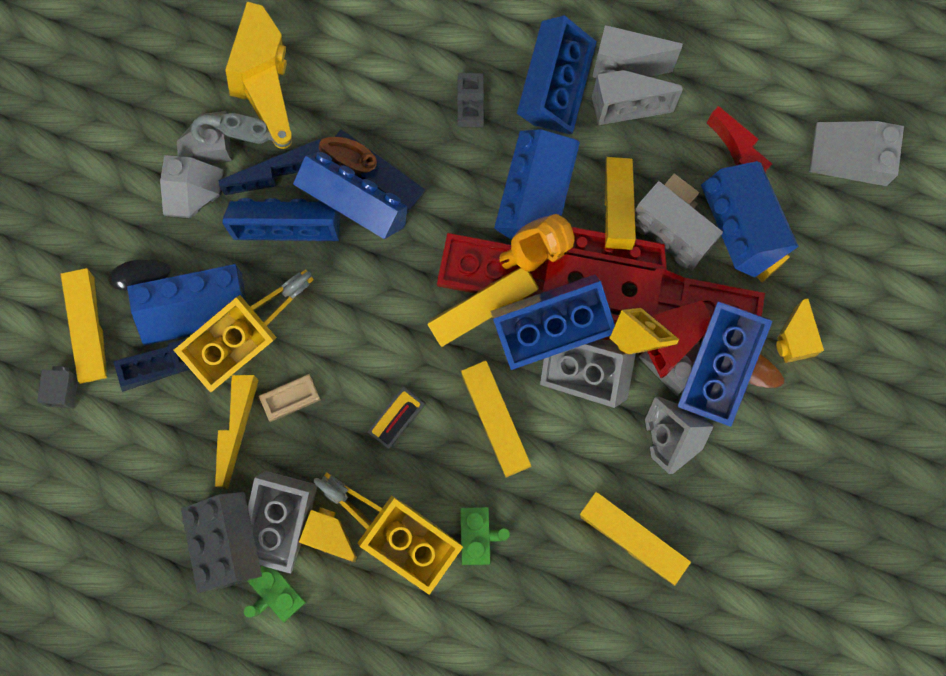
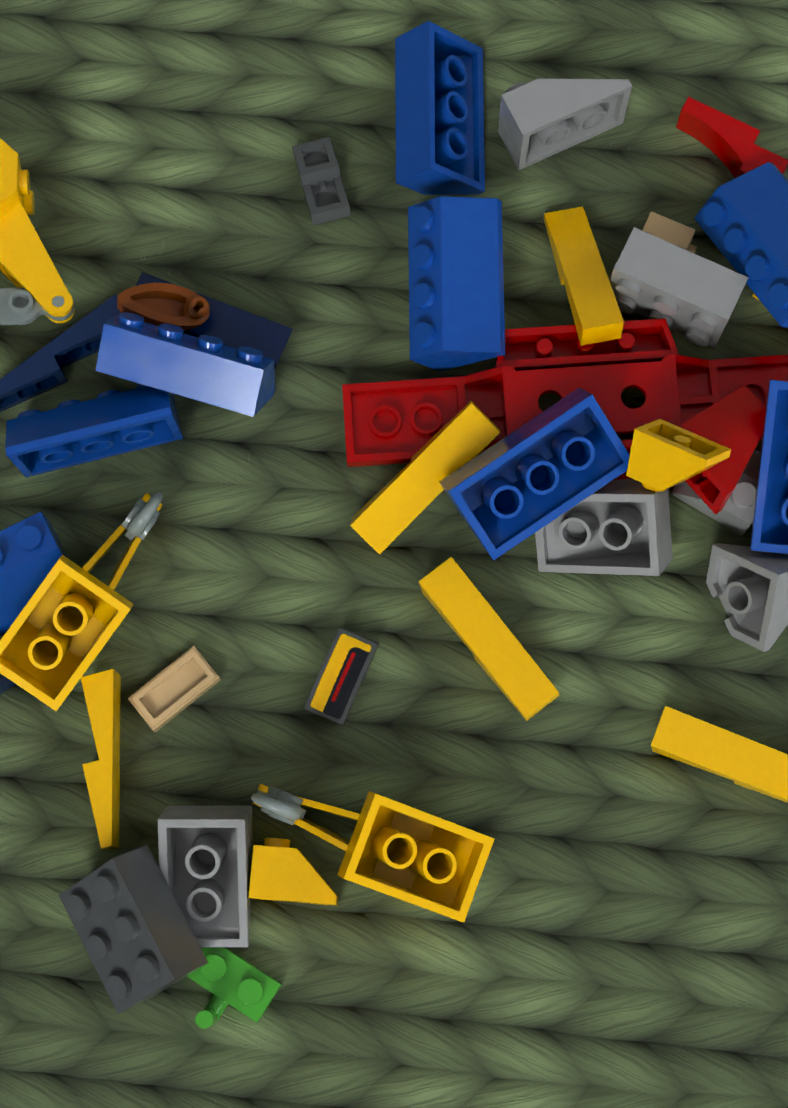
camera: 10 degrees left, 0 degrees up
bright green plate [460,507,510,565] -> none
light orange piece [500,214,575,272] -> none
light grey slope [593,25,683,78] -> none

